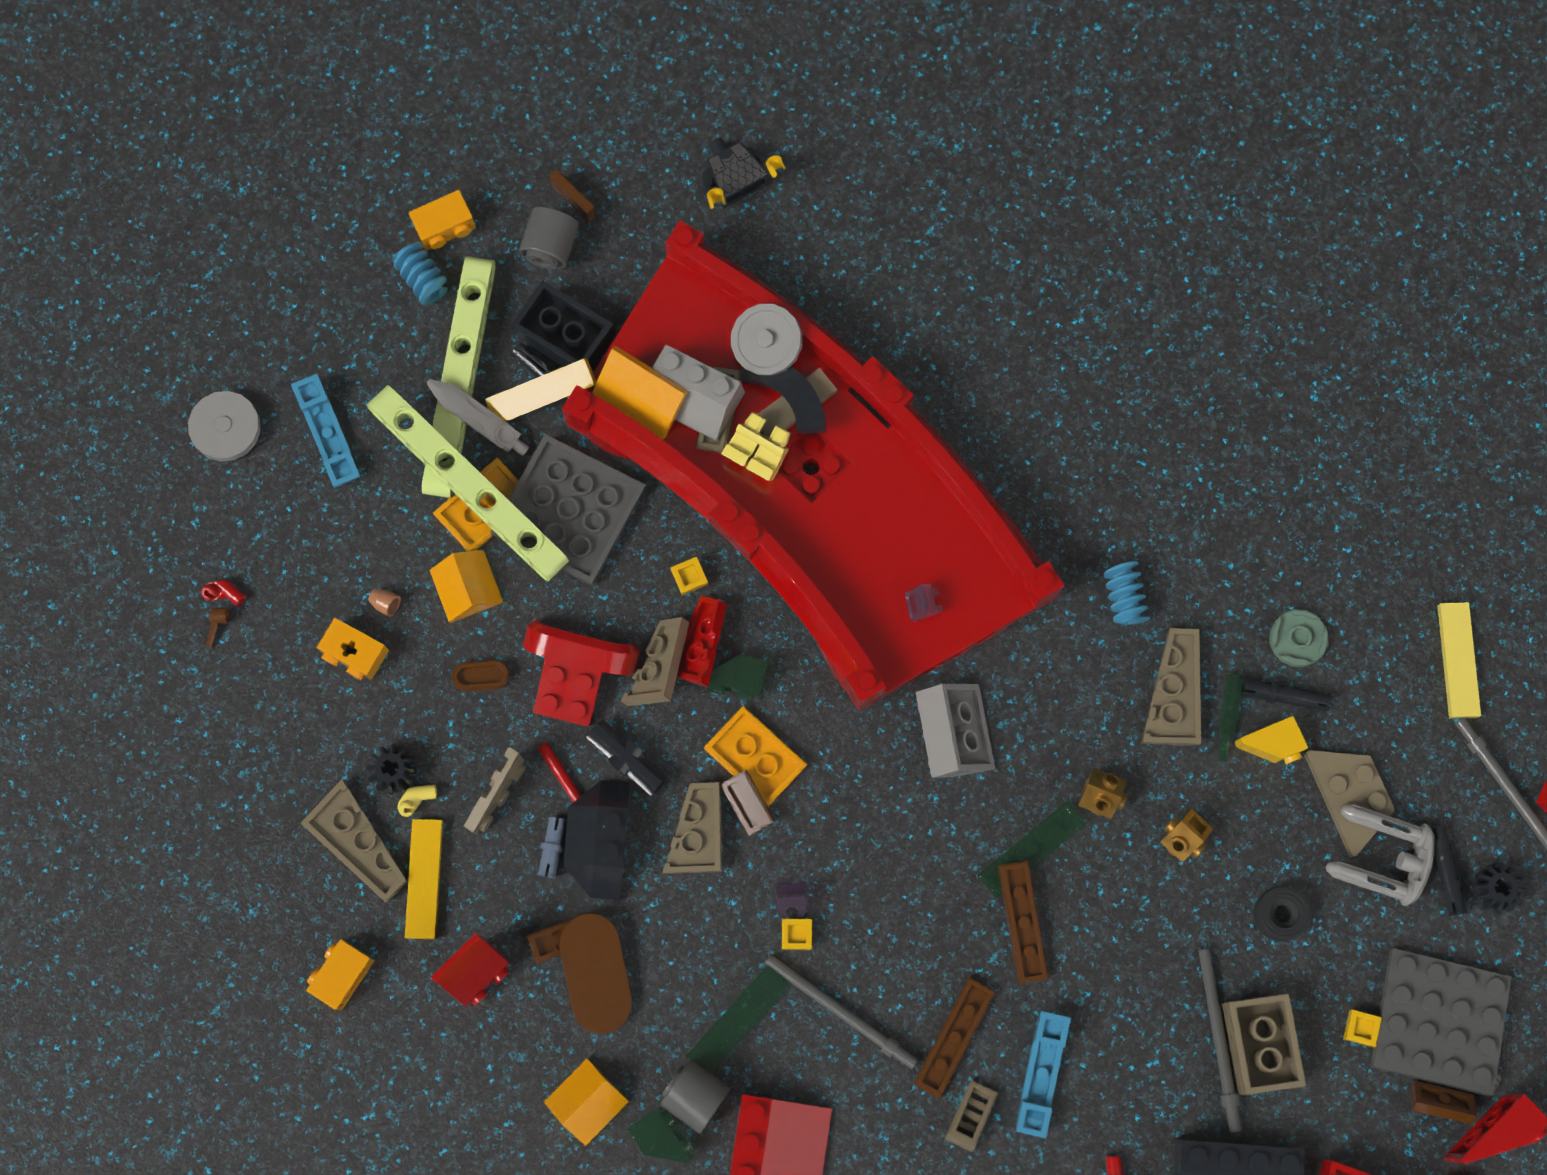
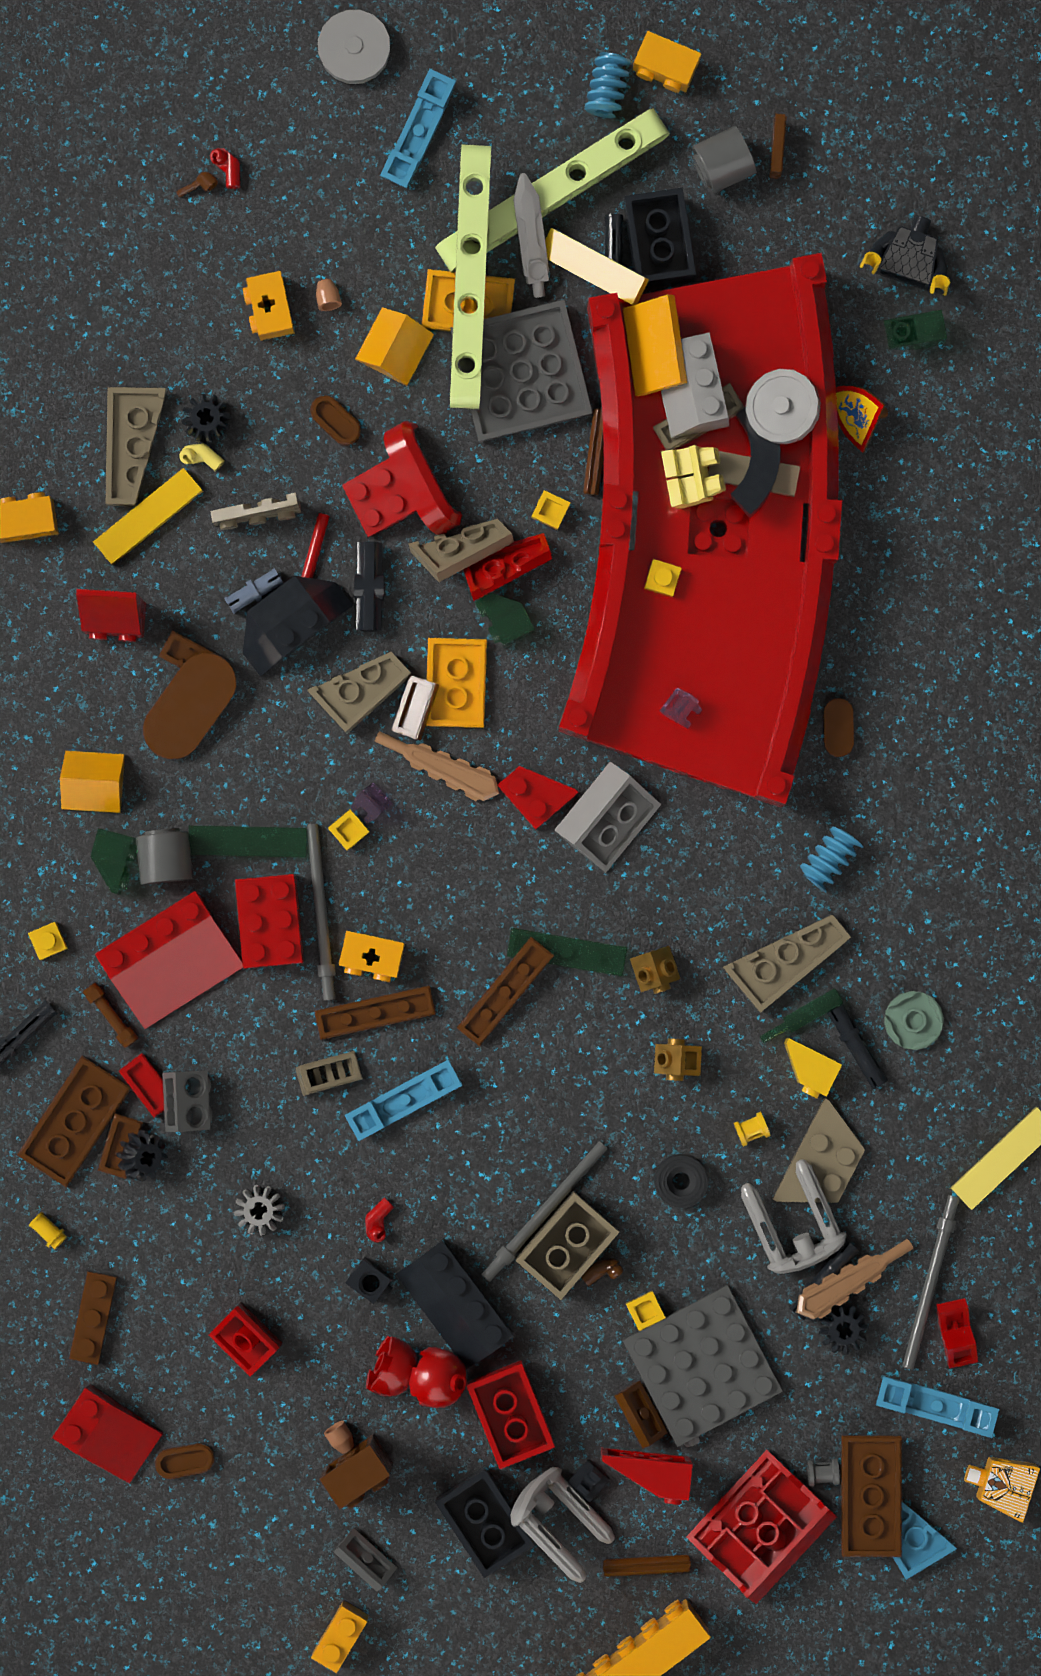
camera: 50 degrees right, 10 degrees up
none -> red brick [235,874,304,969]
none -> light orange brick [339,931,405,982]
none -> medium nougat sword [375,731,499,801]
none -> red wing [497,766,579,830]
none -> reddish brown arm [581,1258,623,1287]
none -> reddish brown axle [583,409,604,496]
none -> yellow plate [644,559,681,597]
none -> yellow bush [733,1111,771,1147]
none -> medium nougat sword [797,1239,913,1319]
none -> reddish brown tile [823,698,854,758]
none -> shield [836,385,888,453]
none -> clear green slope [883,309,947,350]

